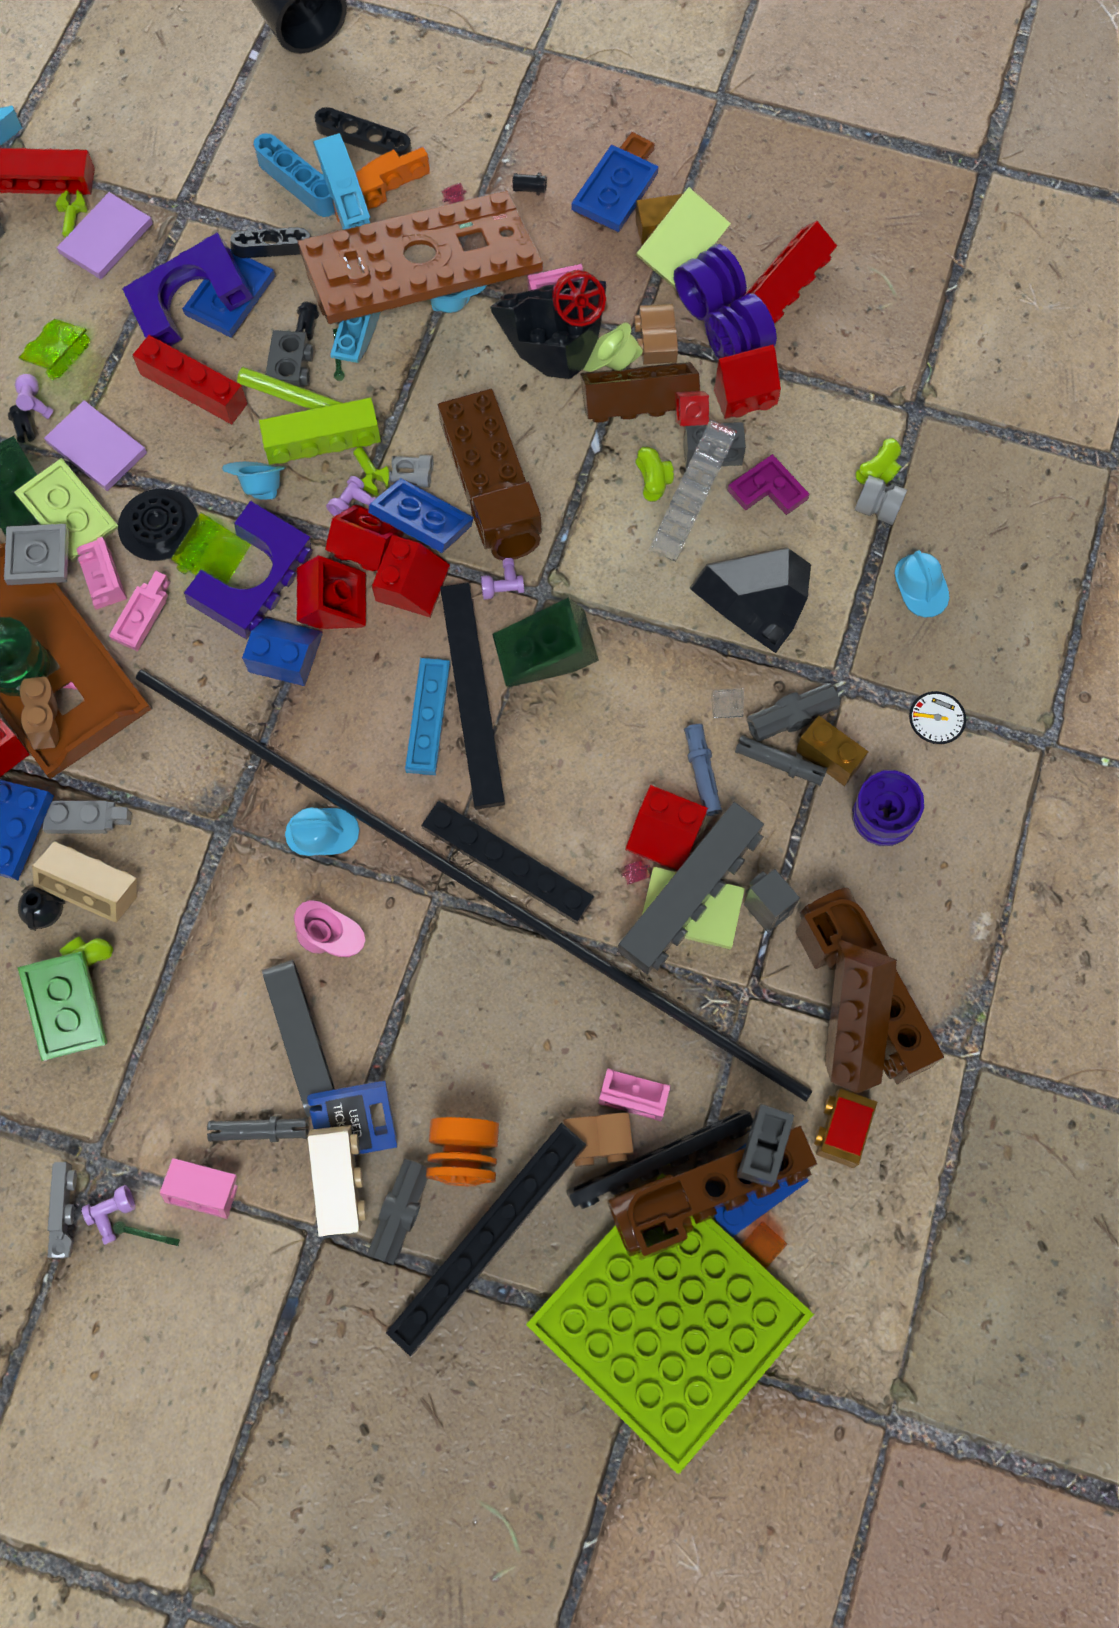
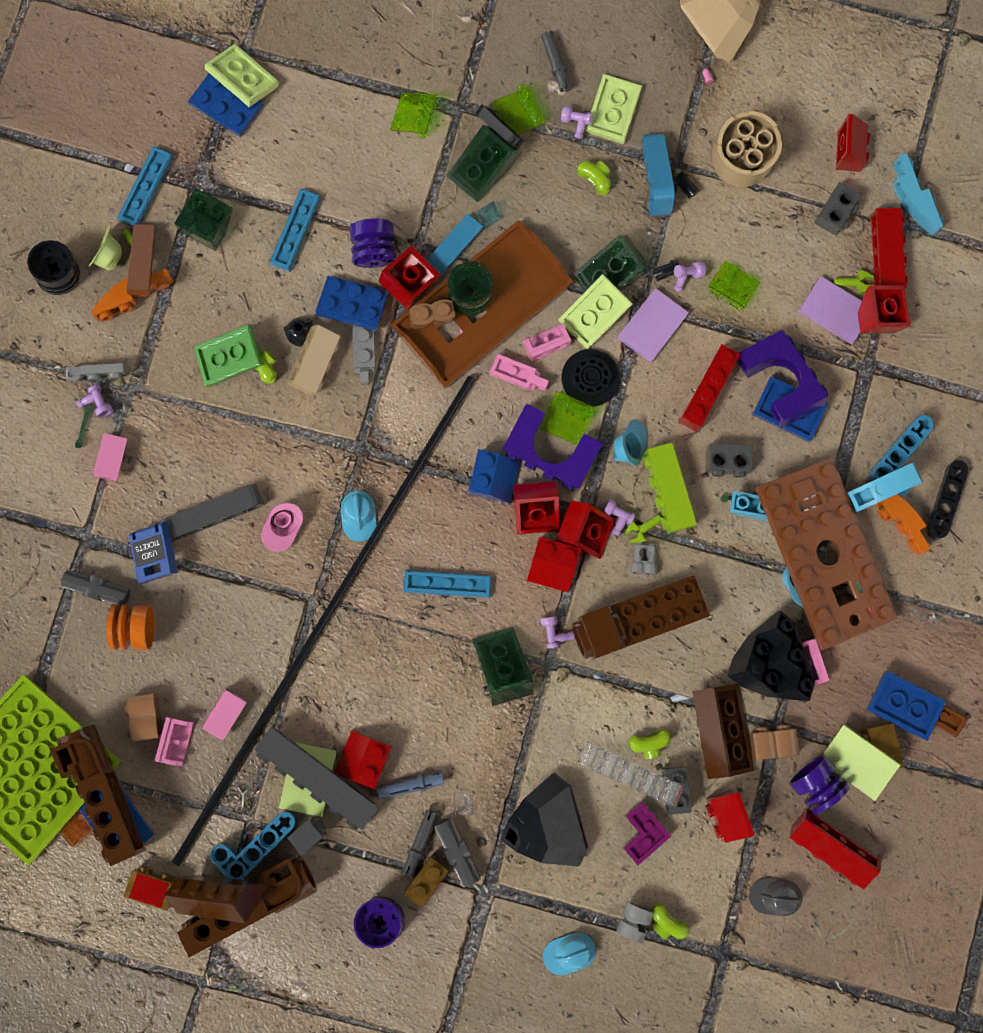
camera: 80 degrees right, 10 degrees up
light grey plate [4,524,69,585] -> none
dark grey pin [207,1116,309,1142] -> none
black beam [231,227,310,258] -> none
lime axle [237,367,342,409] -> none
black pin [295,302,319,341] -> none
brick [308,1125,367,1236] -> none
blue plate [368,478,474,553] -> none
black tile [386,1123,588,1356] -> none
black plate [421,800,594,925] -> none
black tile [440,583,505,810] -> none
clear pink plate [441,182,467,204] -> none
black pin [512,173,547,195] -> none
red wheel [552,270,606,327] -> none
black plate [566,1109,753,1209] -> none
yellowish green piece [584,323,643,372] -> none
clear pink plate [621,860,651,885] -> none
red brick [675,391,709,426] -> none
dark purple wheel [704,293,777,360] -> none
dark grey brick [737,1104,795,1187] -> none
white sticker [909,691,966,744] -> none
none -> bright pink hinge [202,688,247,741]
none -> dark azure beam [210,811,297,880]
none -> dark grey piece [749,878,802,916]
none -> red slope [857,285,911,334]

